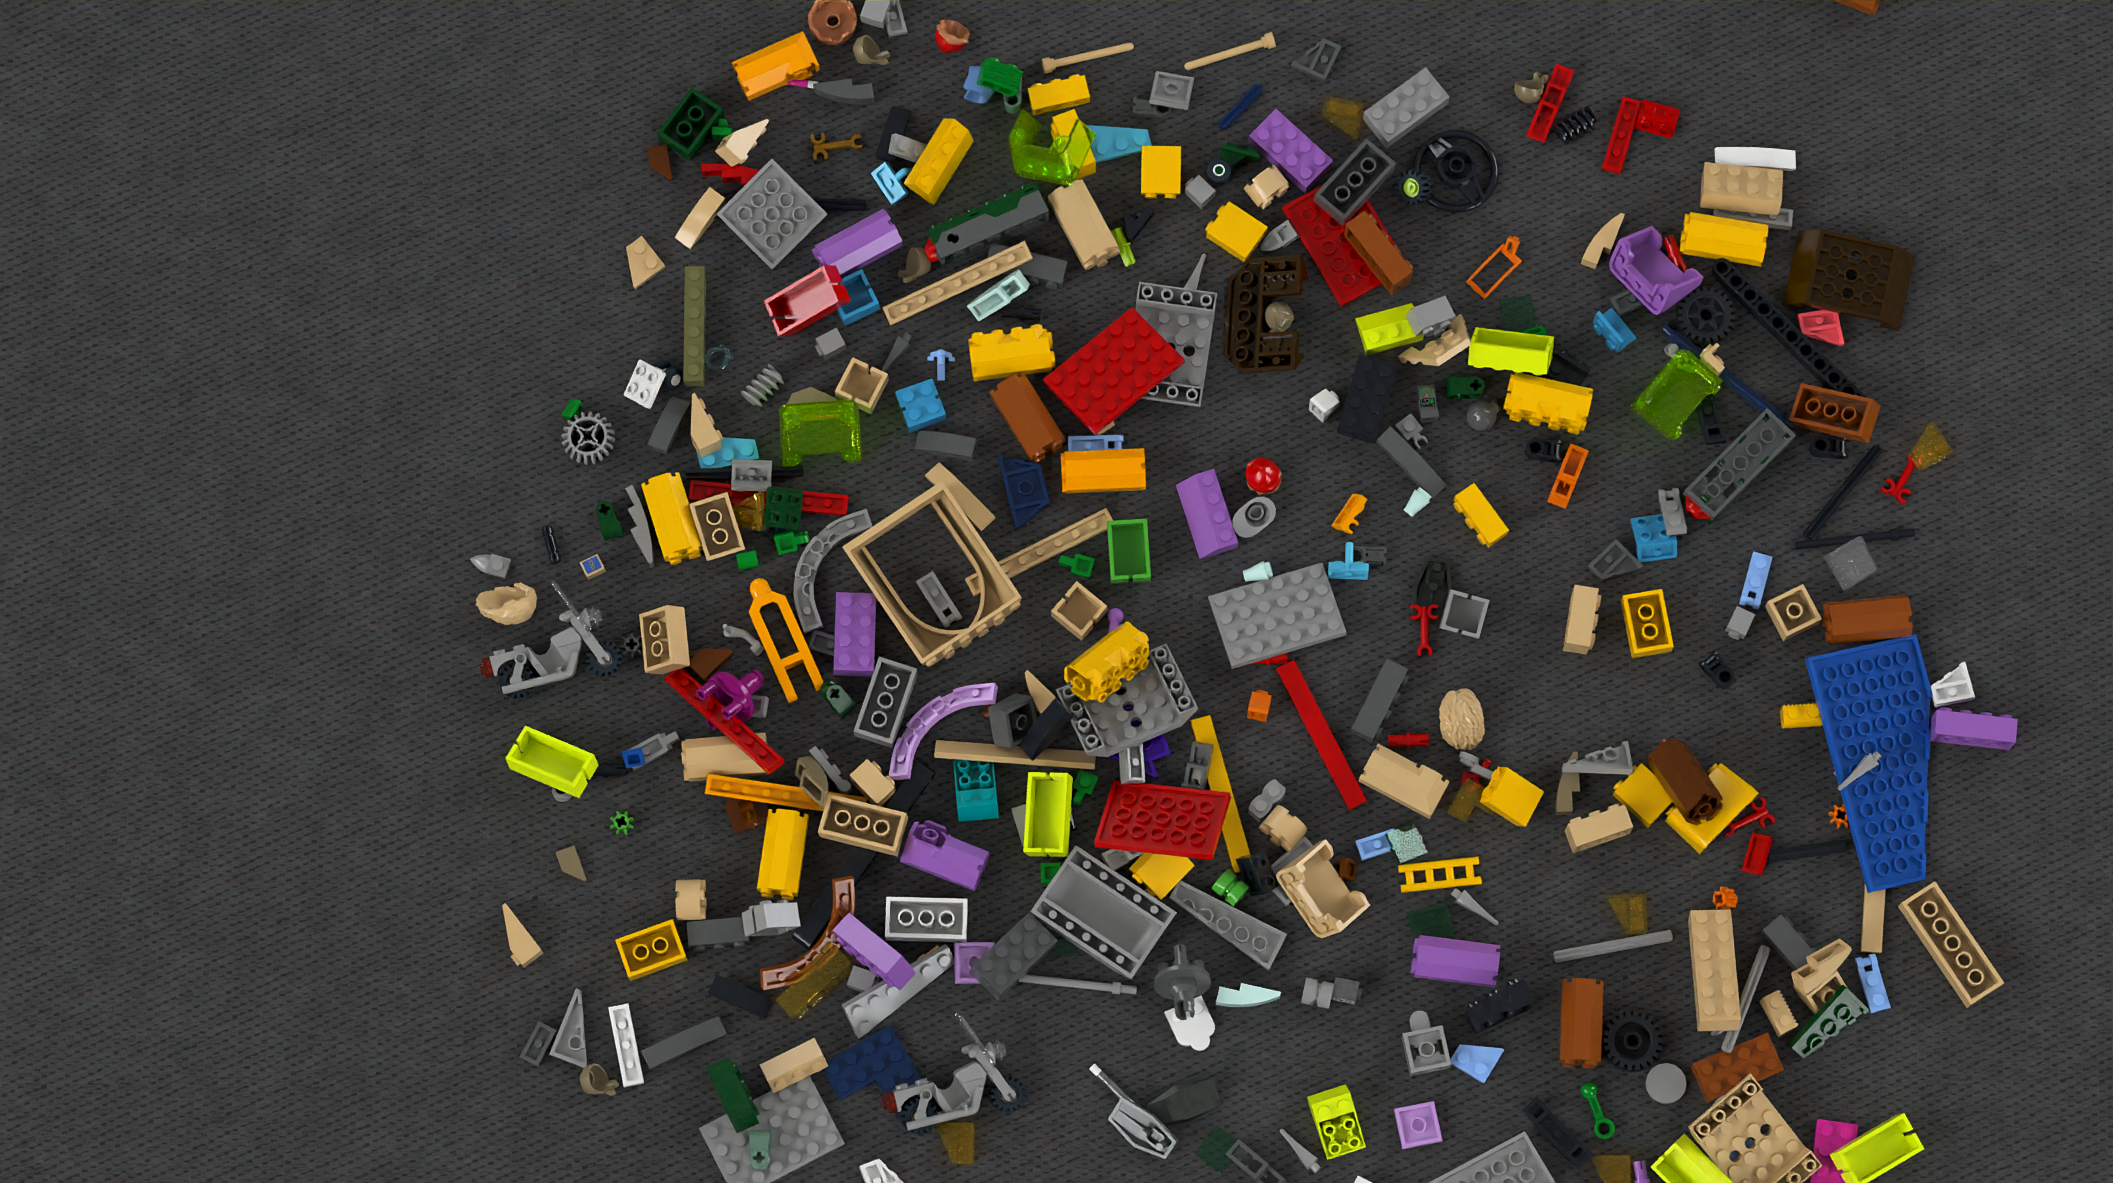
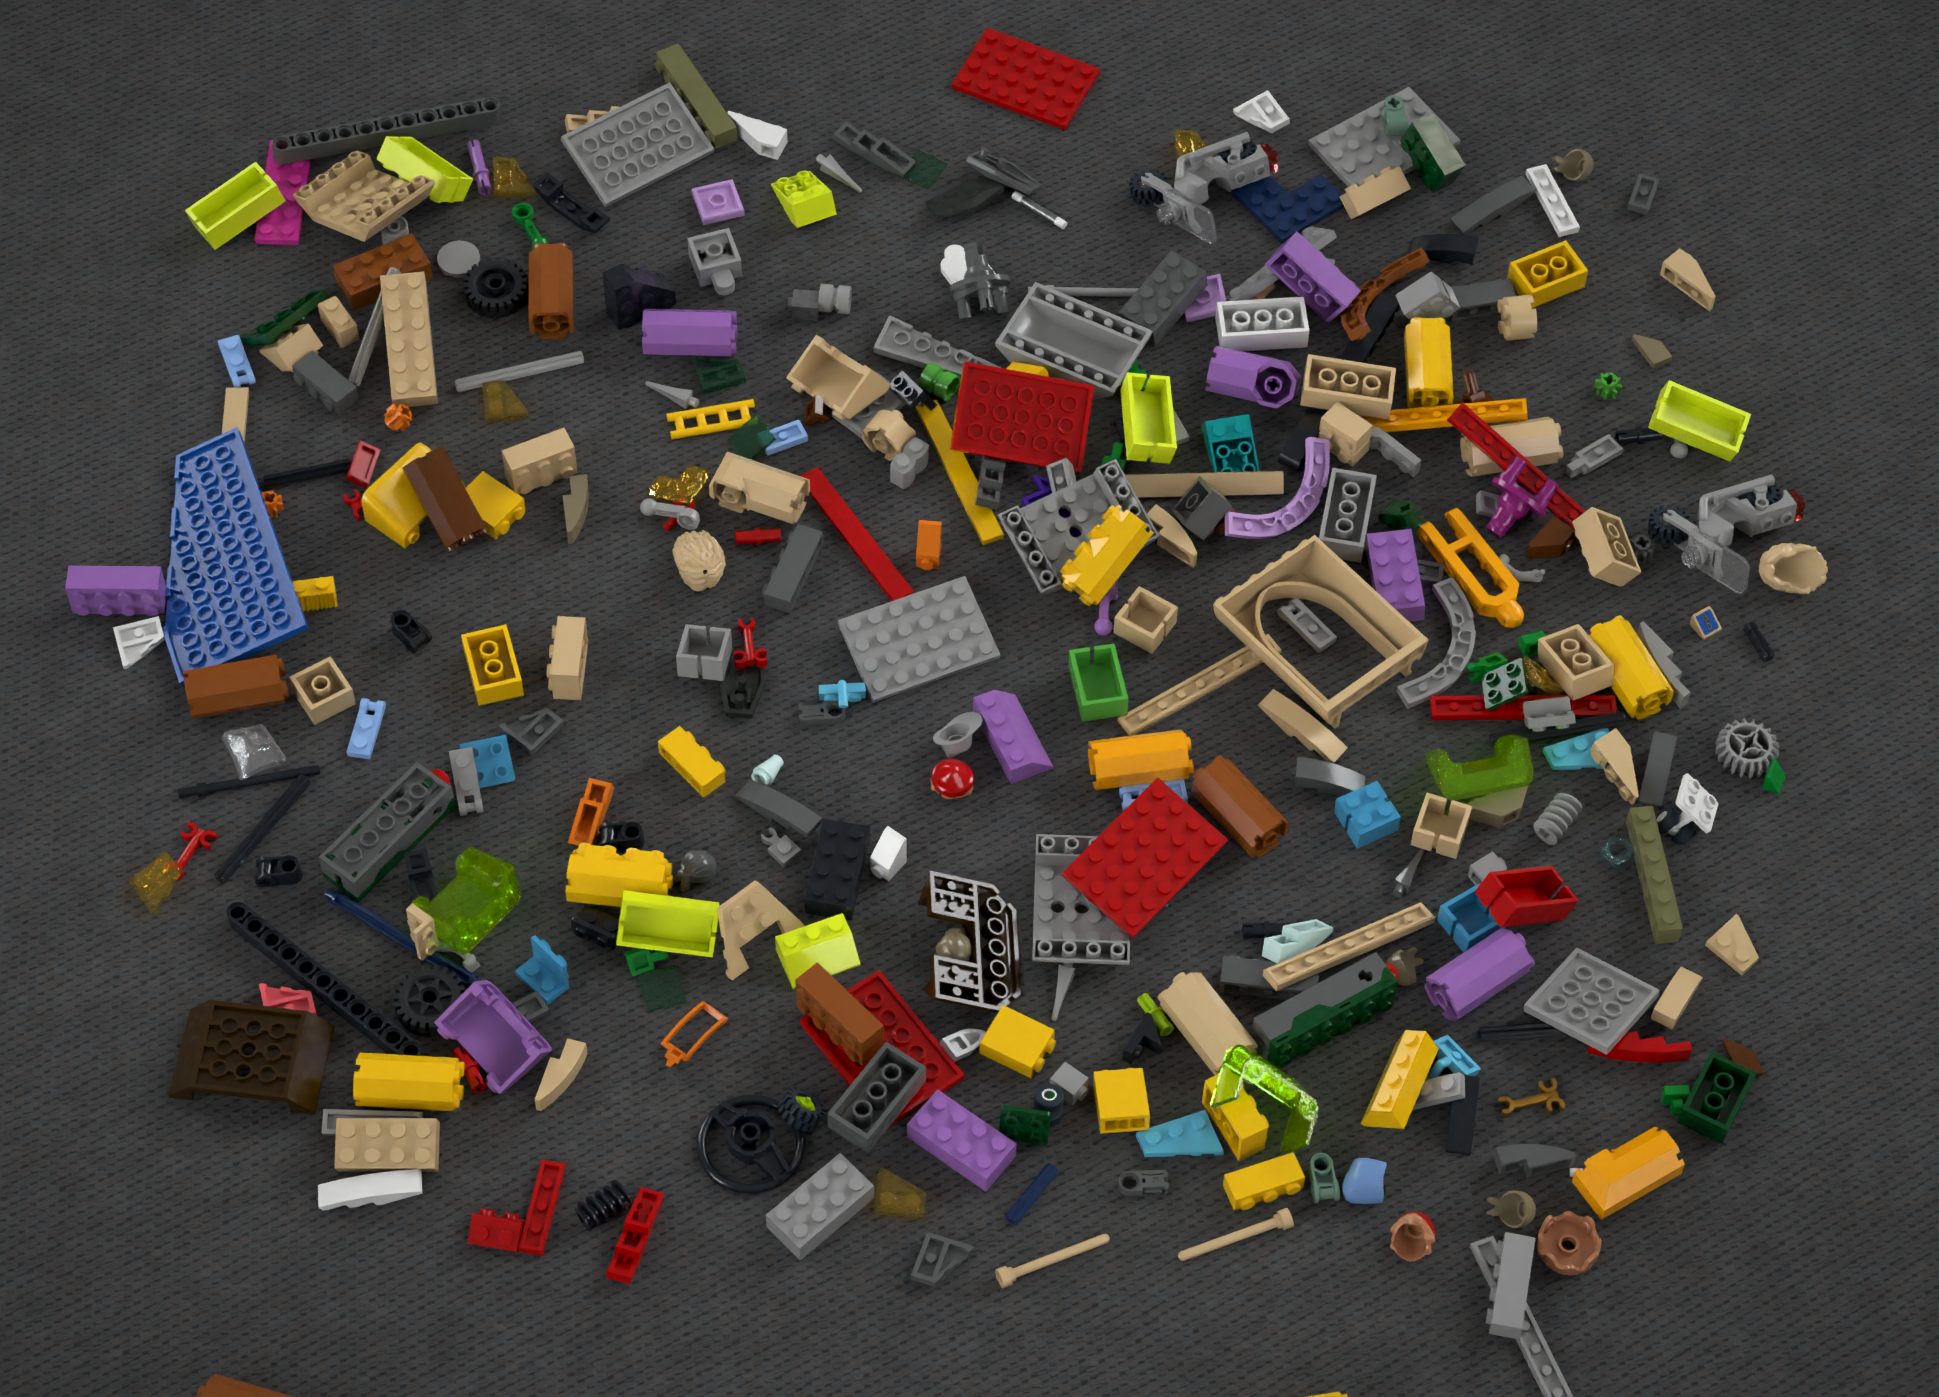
camera: 170 degrees right, 20 degrees down
light grey plate [470,554,511,579] -> none
light grey wing [549,988,587,1068] -> none
dark green piece [596,501,624,541] -> none
blue slope [622,748,646,768] -> none
tan slope [715,119,769,167] -> none
clear yellow windscreen [775,945,852,1021] -> none
dark tan slope [795,756,828,808] -> none
light blue piece [927,349,955,381] -> none
yellow brick [968,324,1055,382] -> none
green brick [977,57,1023,97] -> none
dark blue wing [997,455,1050,530] -> none
black slope [1020,699,1073,761] -> none
green plate [1058,554,1095,579] -> none
light grey plate [1149,71,1194,110] -> none
light aqua slope [1216,983,1281,1007] -> none
light aqua cone [1243,561,1273,582] -> none
tan brick [1244,165,1289,209] -> none
light orange plate [1331,494,1368,534] -> none
light grey brick [1406,296,1456,337] -> none
leg [1417,384,1439,423] -> none
dark green piece [1447,376,1485,400] -> none
light blue wing [1450,1044,1504,1084] -> none
yellow brick [1480,767,1544,827] -> none
dark tan piece [1514,72,1549,103] -> none
light grey wing [1562,741,1633,775] -> none
light grey brick [1725,606,1755,640] -> none
dark orange brick [1789,383,1881,444] -> none
tan slope [1791,939,1852,994] -> none
light grey piece [1837,751,1881,791] -> none
tan brick [1898,881,2004,1008] -> none

